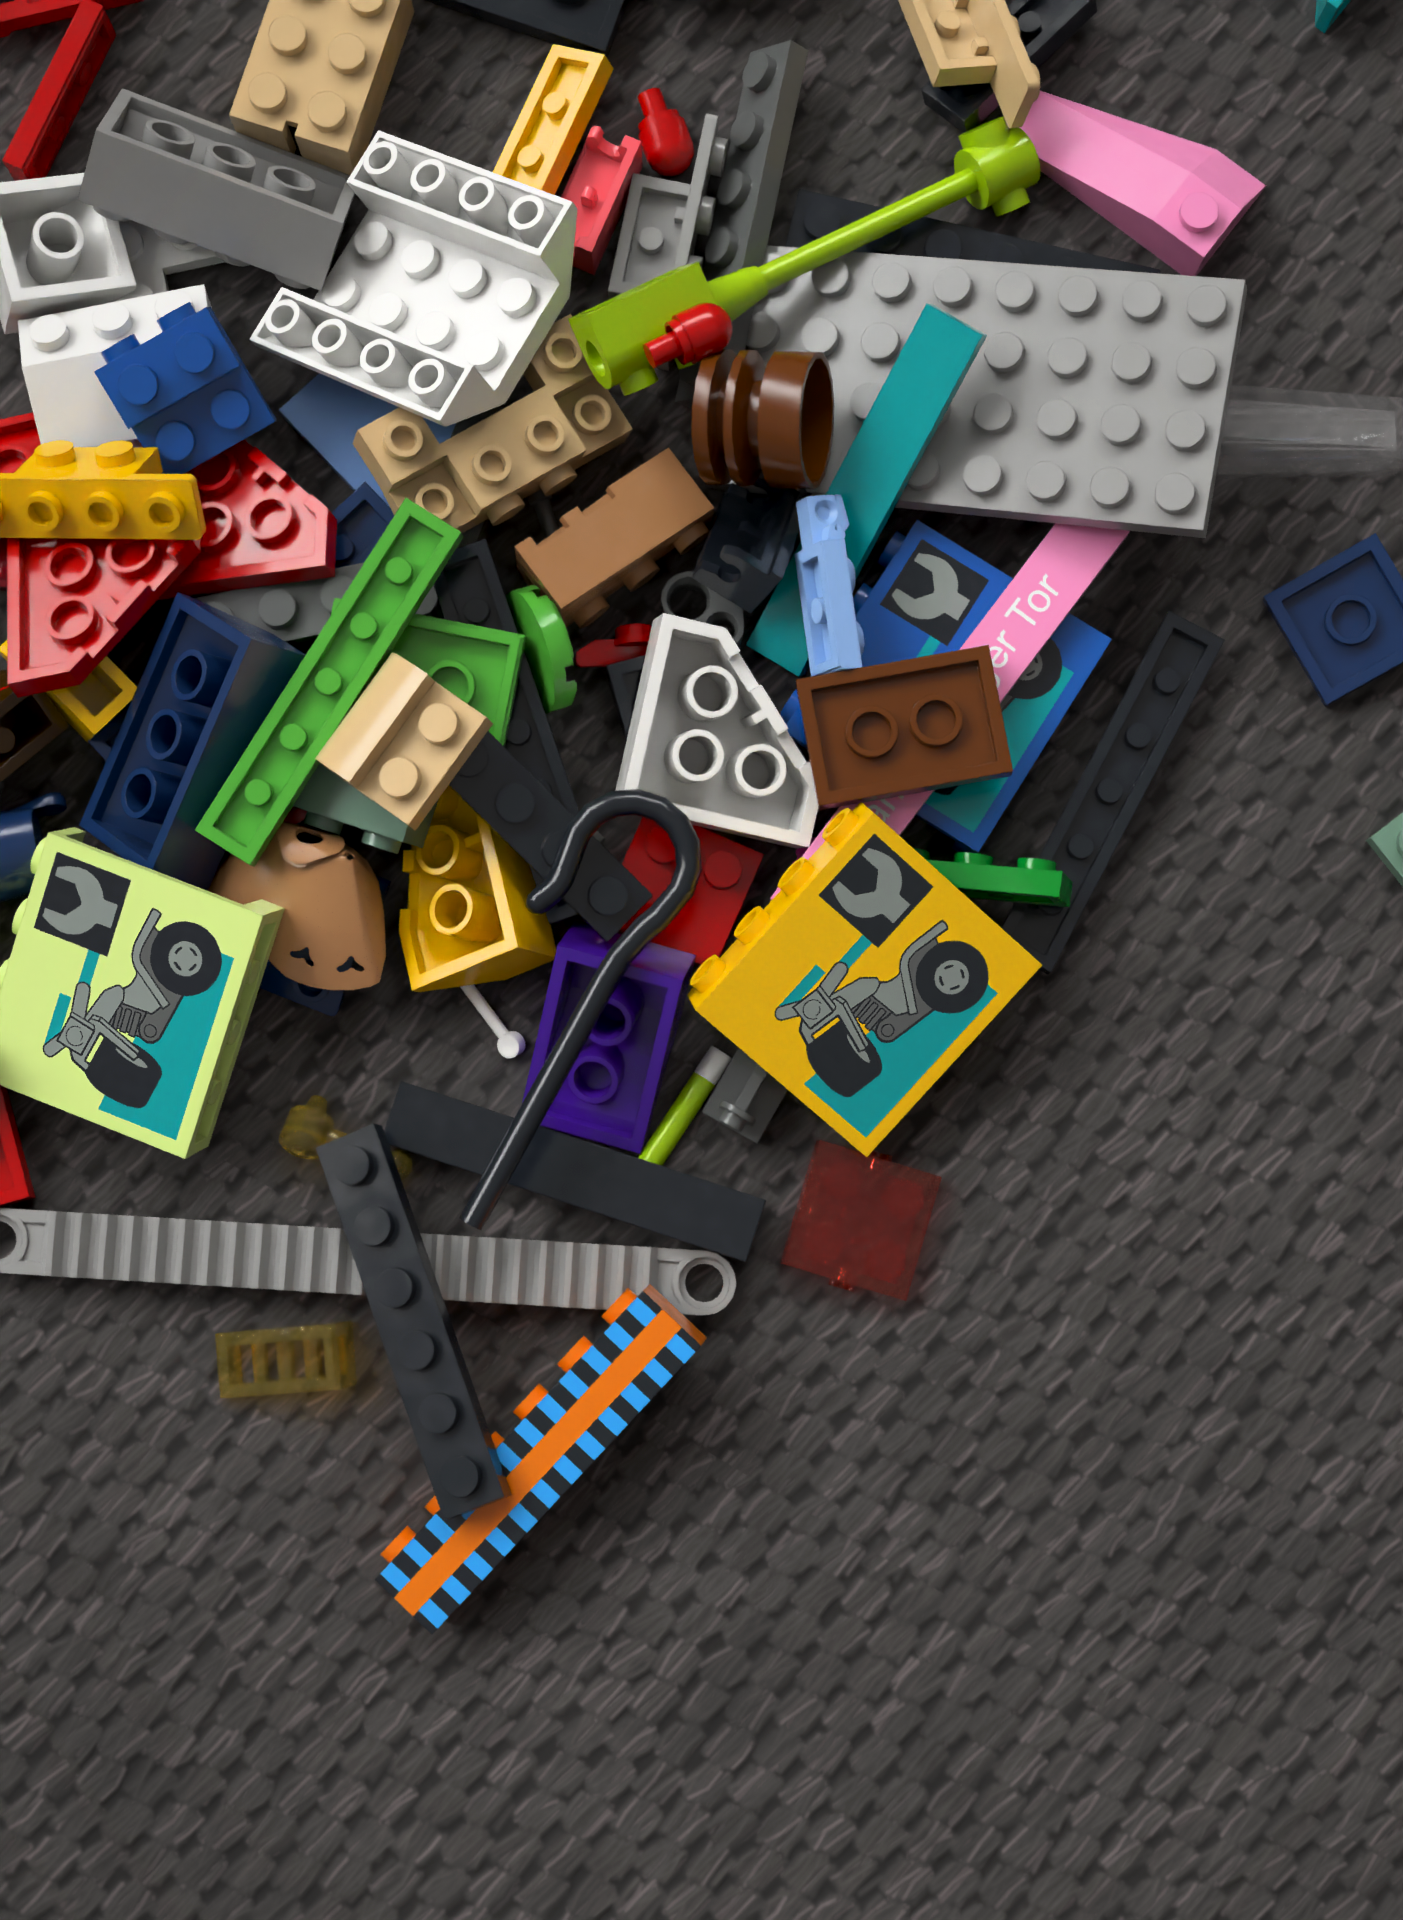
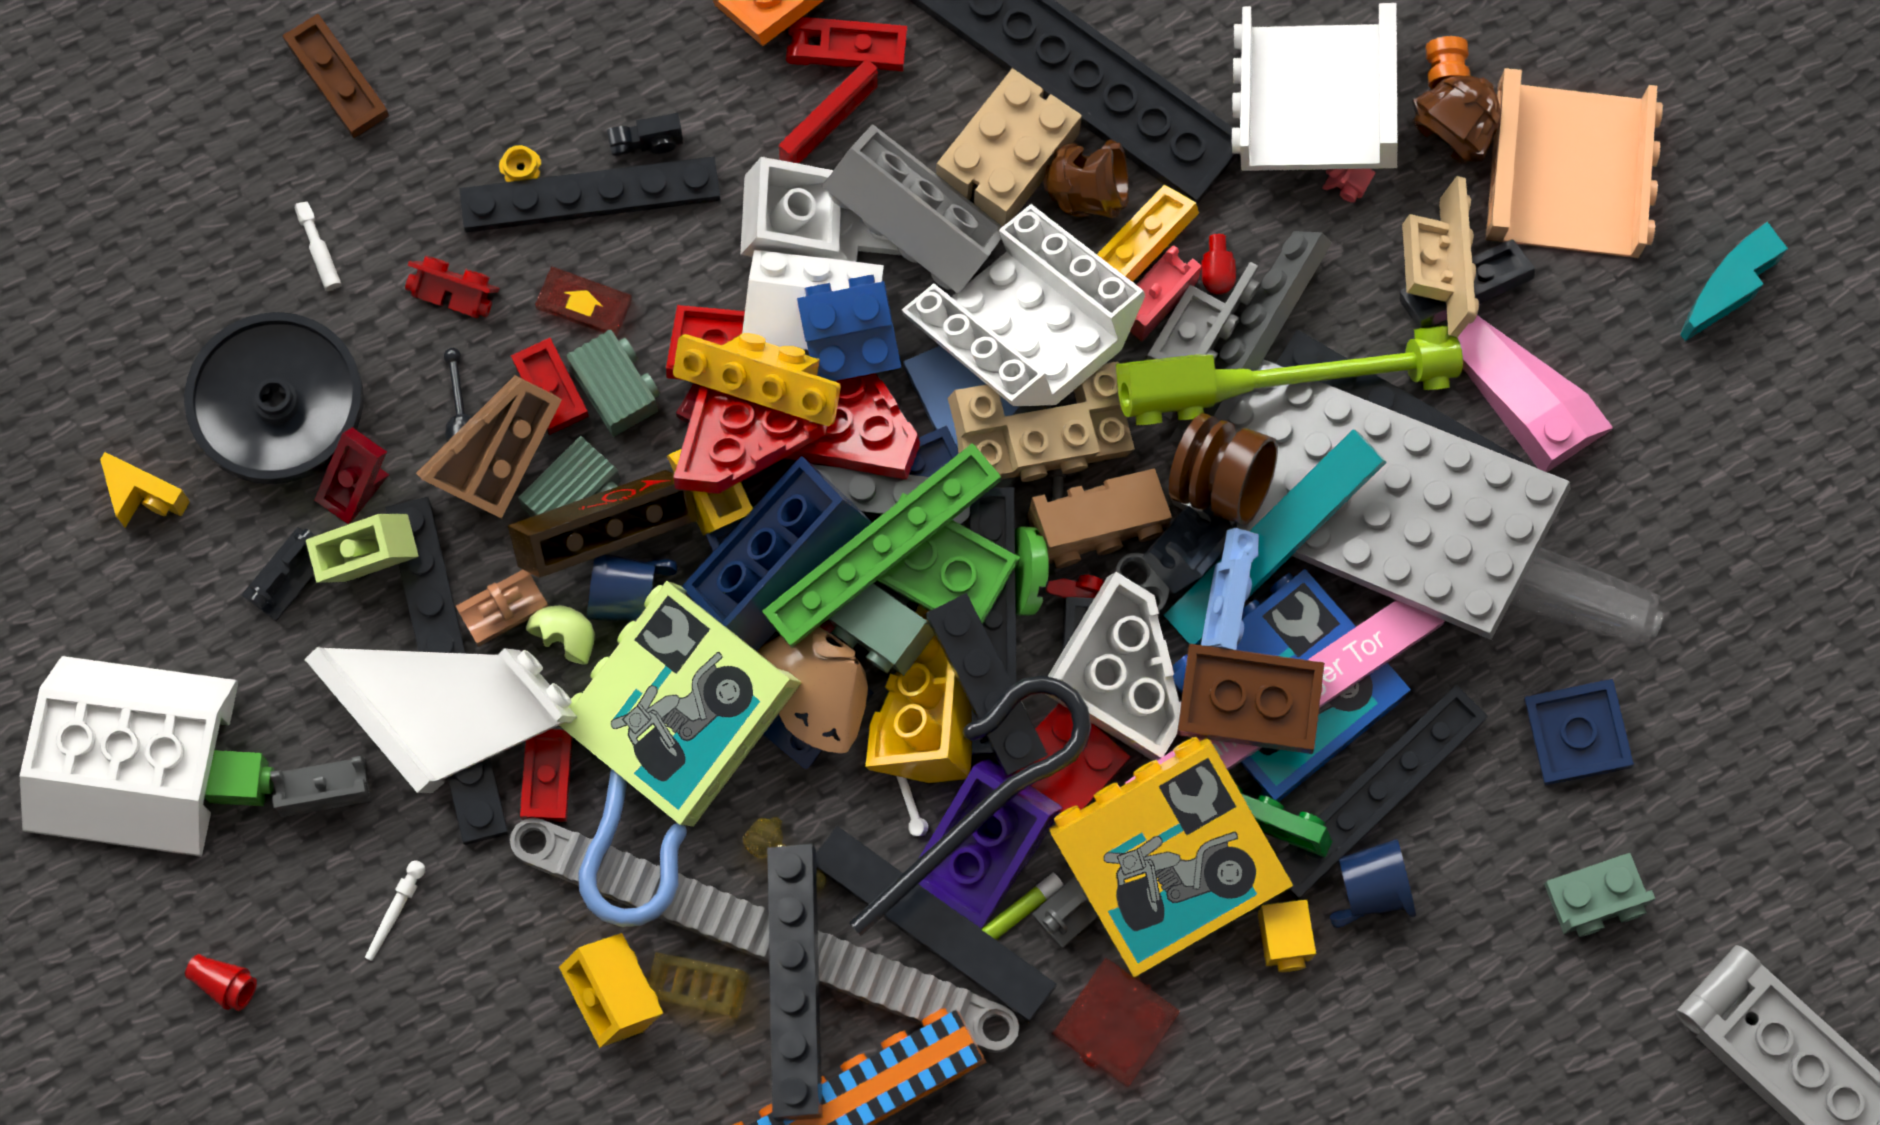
camera: 15 degrees right, 10 degrees down
tan brick [315,652,493,831] -> none
red cylinder [643,303,733,368] -> none
none -> yellow brick [559,933,663,1048]
none -> medium blue piece [578,769,687,927]
none -> reddish brown helmet [1043,139,1129,218]
none -> yellow brick [1257,900,1316,972]
none -> dark blue hat [1330,839,1416,928]

